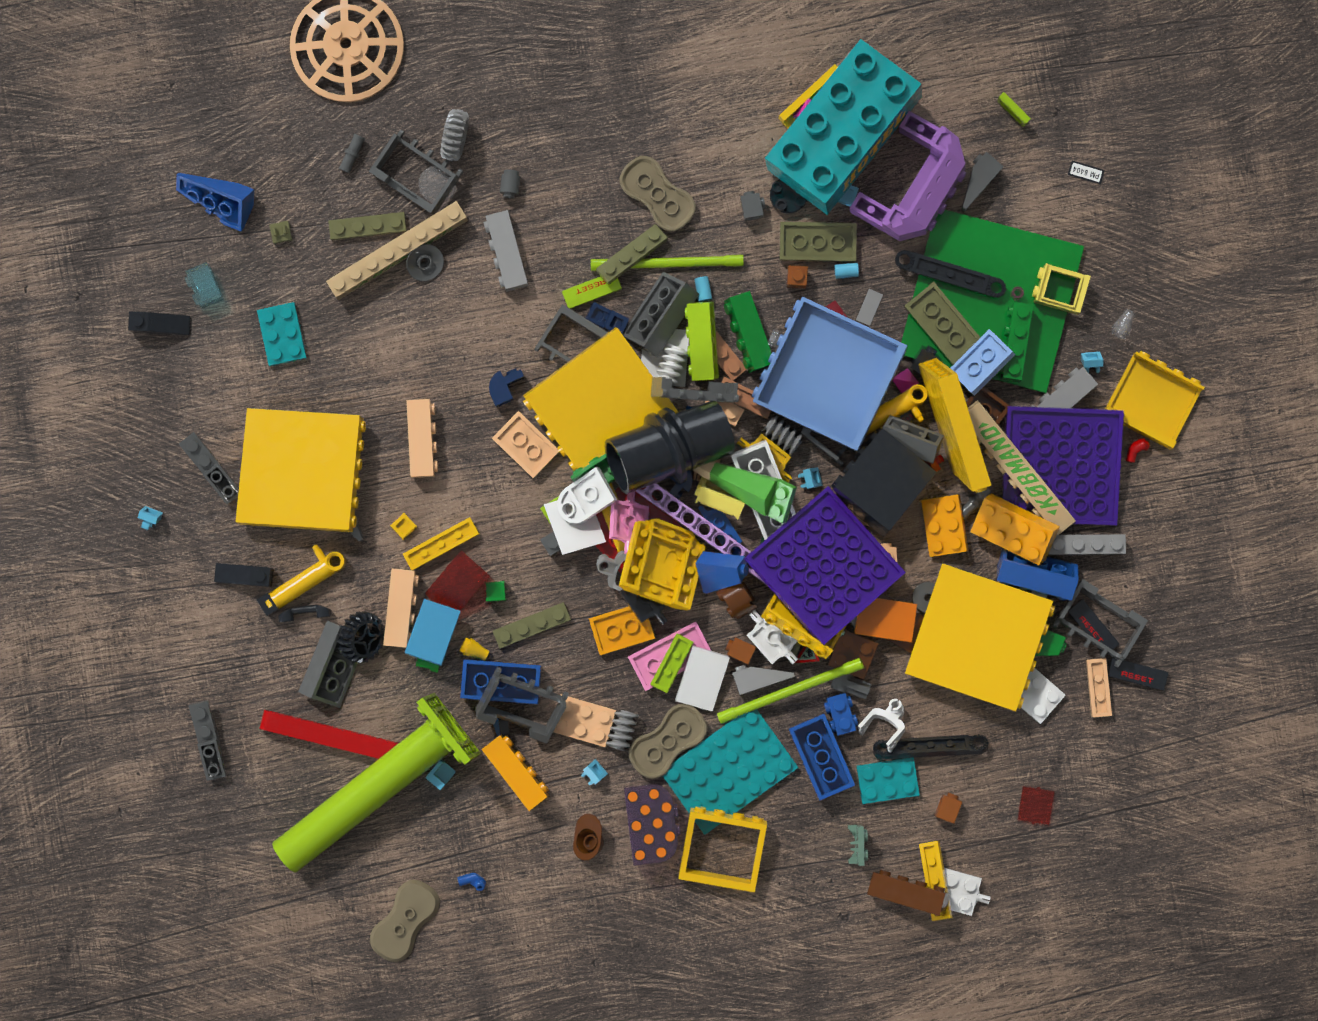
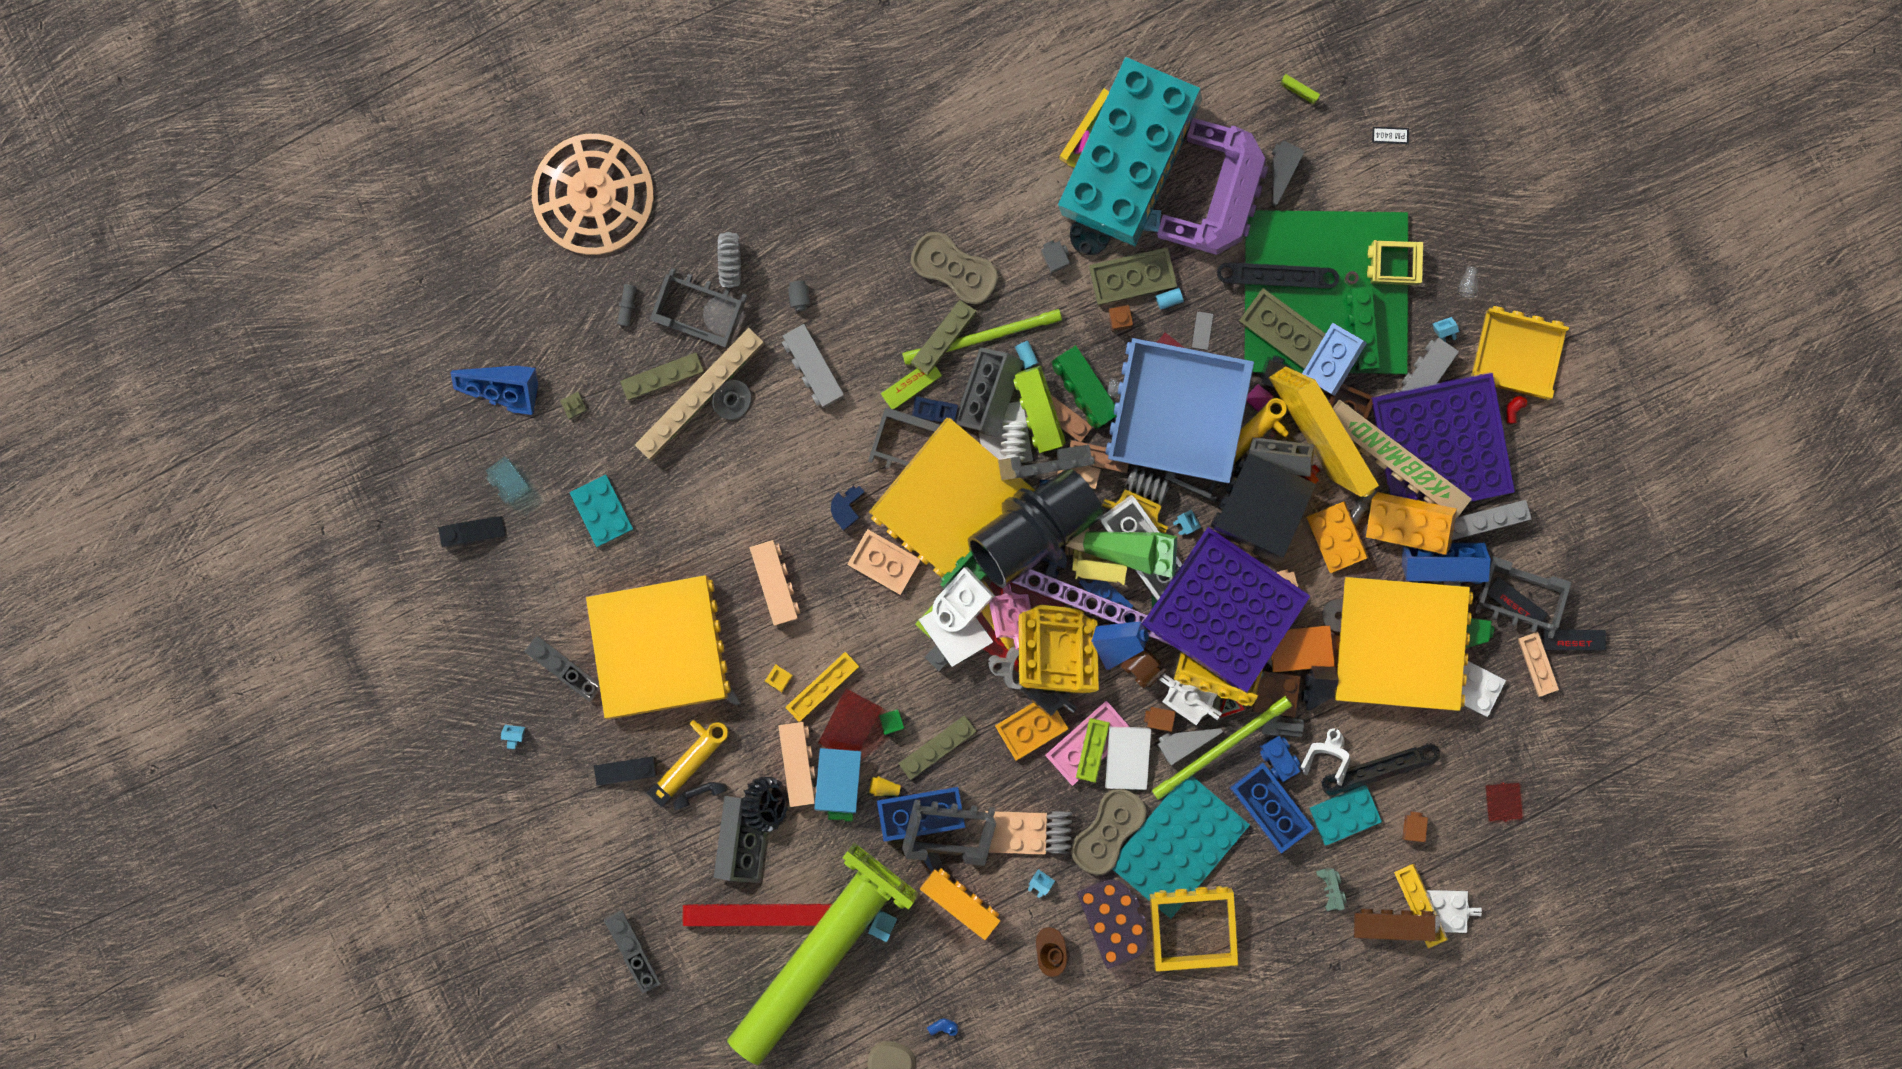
camera: 20 degrees left, 0 degrees up
none -> black slope [1301,666,1339,710]

